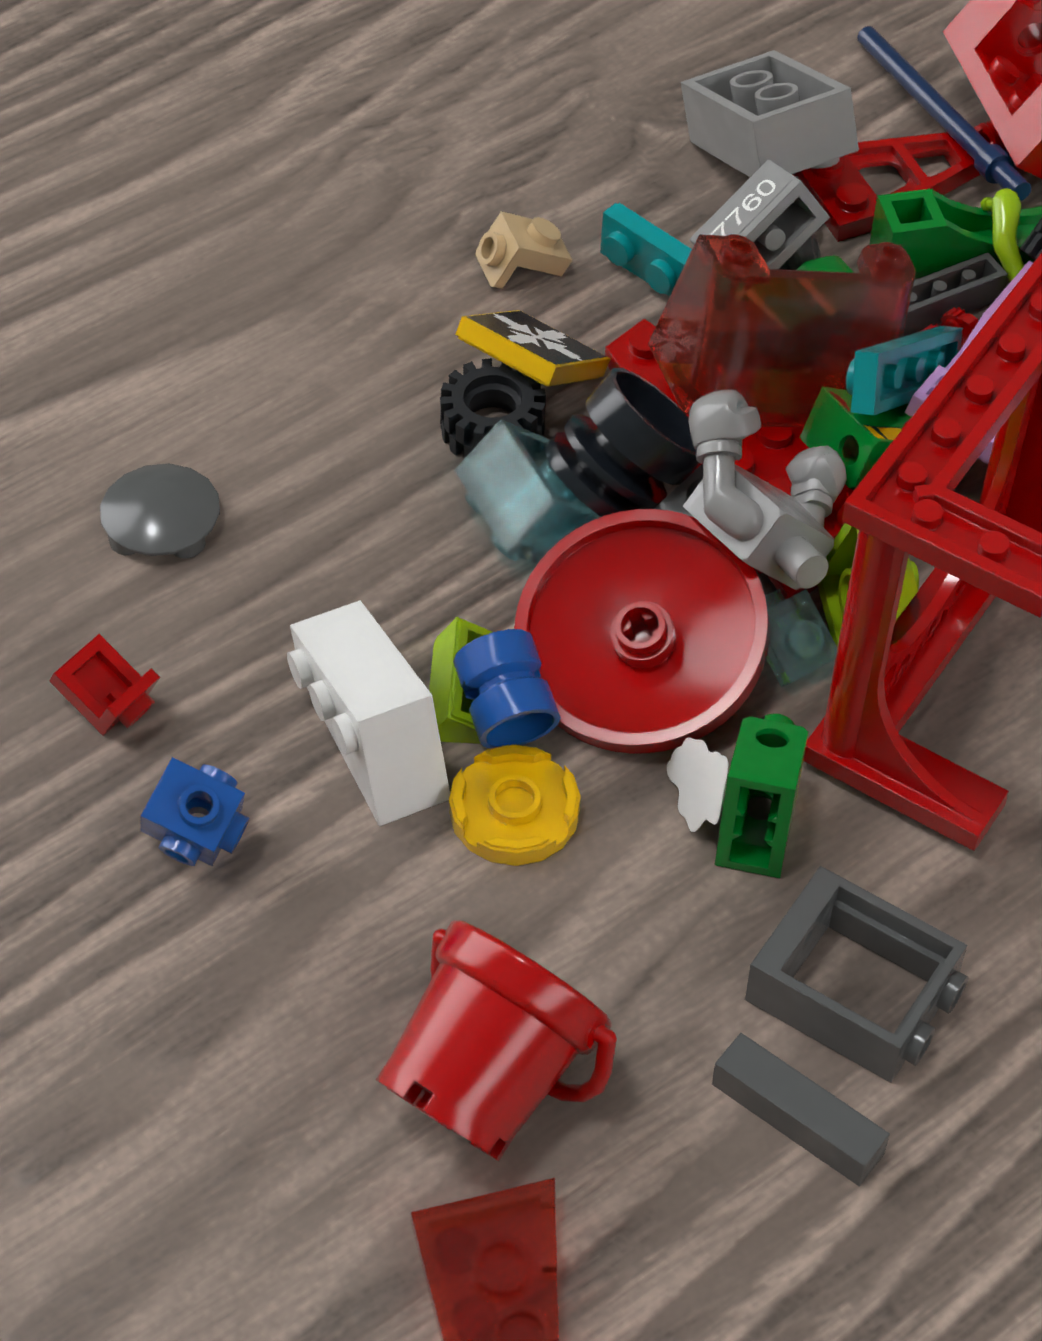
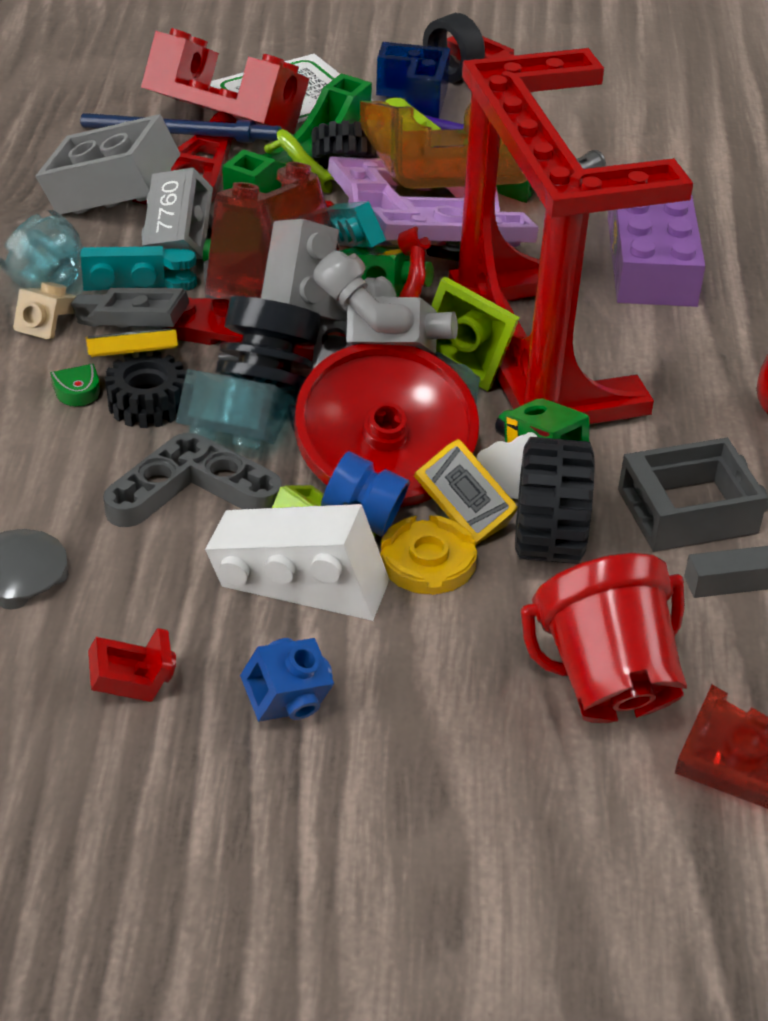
camera: 50 degrees left, 10 degrees down
none -> clear light blue cylinder [0,210,83,289]
none -> green tile [50,364,100,407]
none -> dark grey hinge [71,288,190,329]
none -> dark grey beam [103,433,282,527]
none -> light grey brick [261,219,347,321]
none -> slope [414,439,517,545]
none -> black tyre [515,437,595,564]

